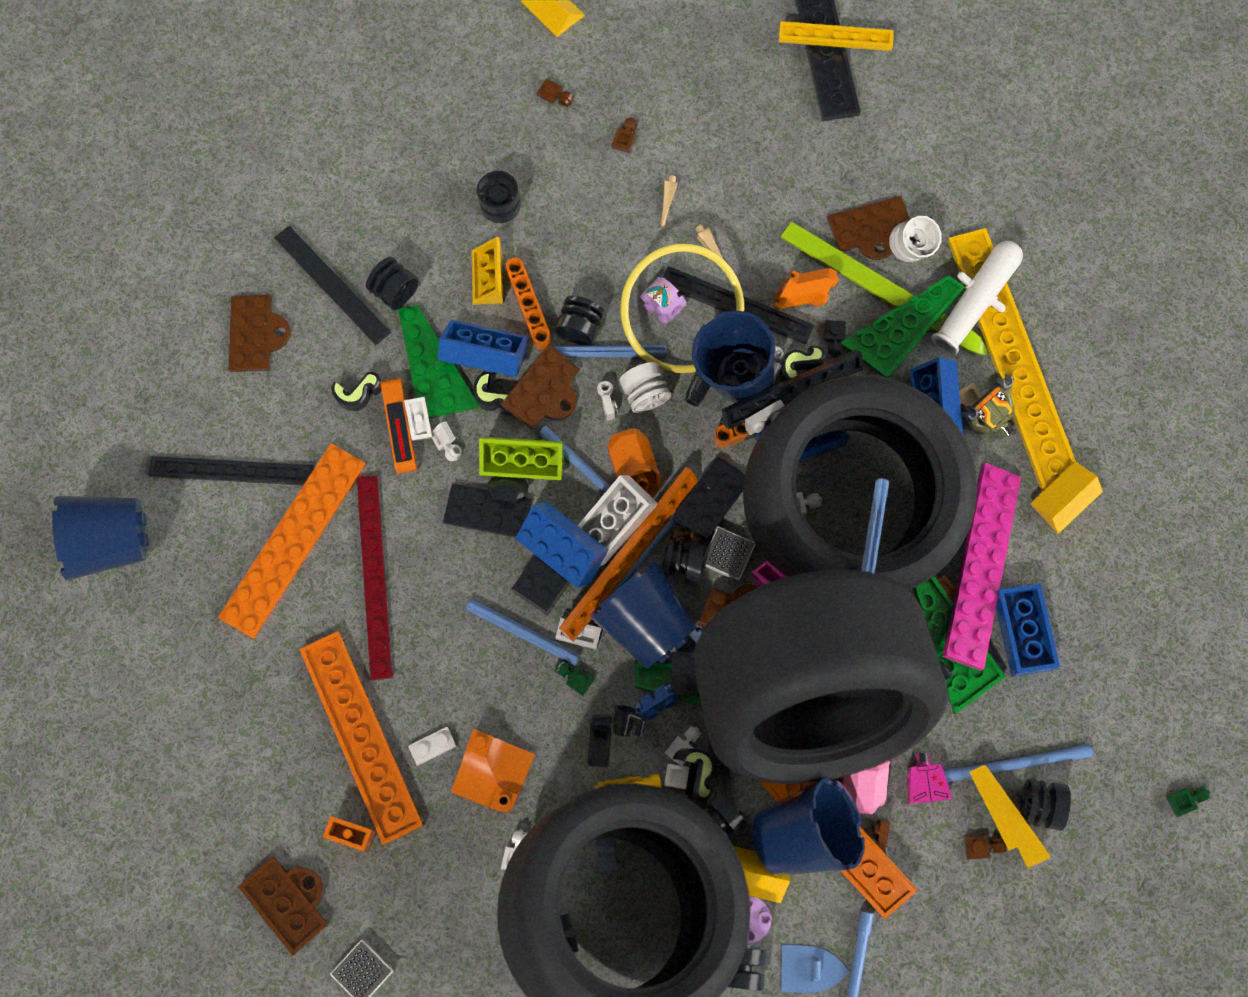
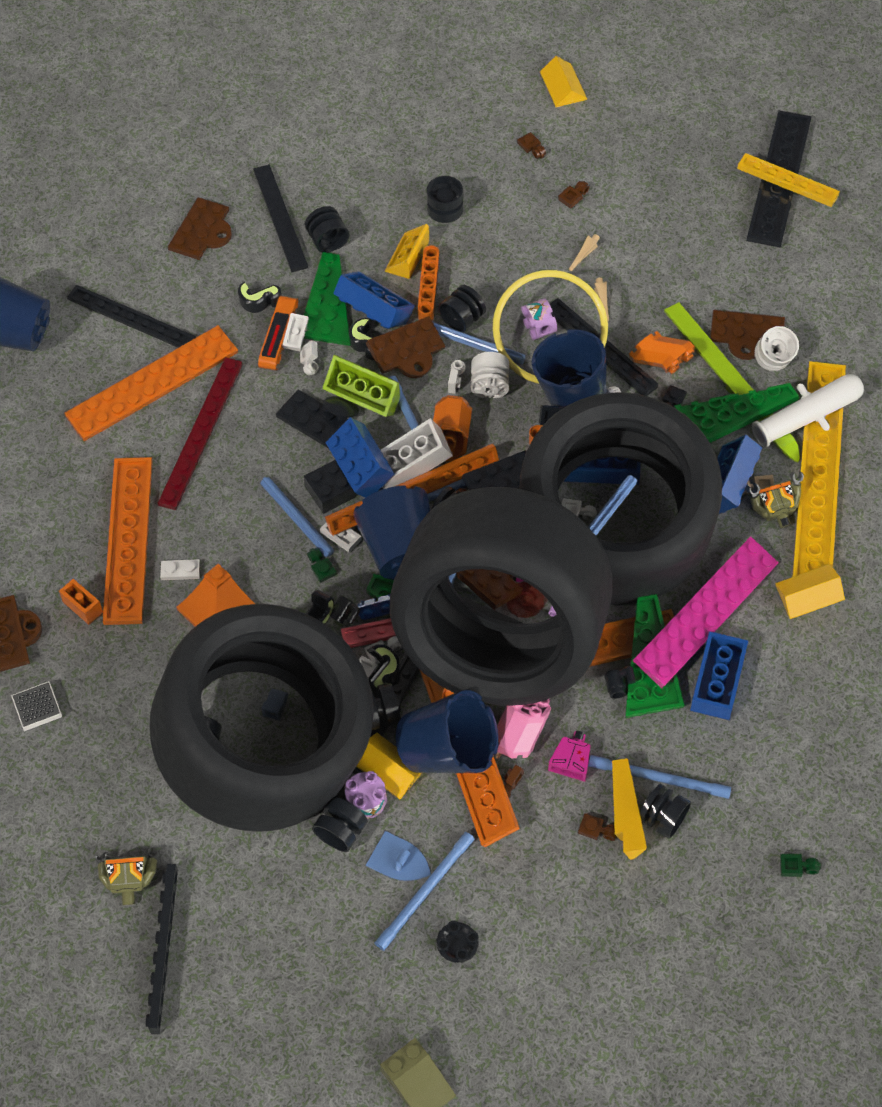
camera: 25 degrees right, 15 degrees down
black piece [684,377,711,407] -> none
none -> coral plate [341,618,396,648]

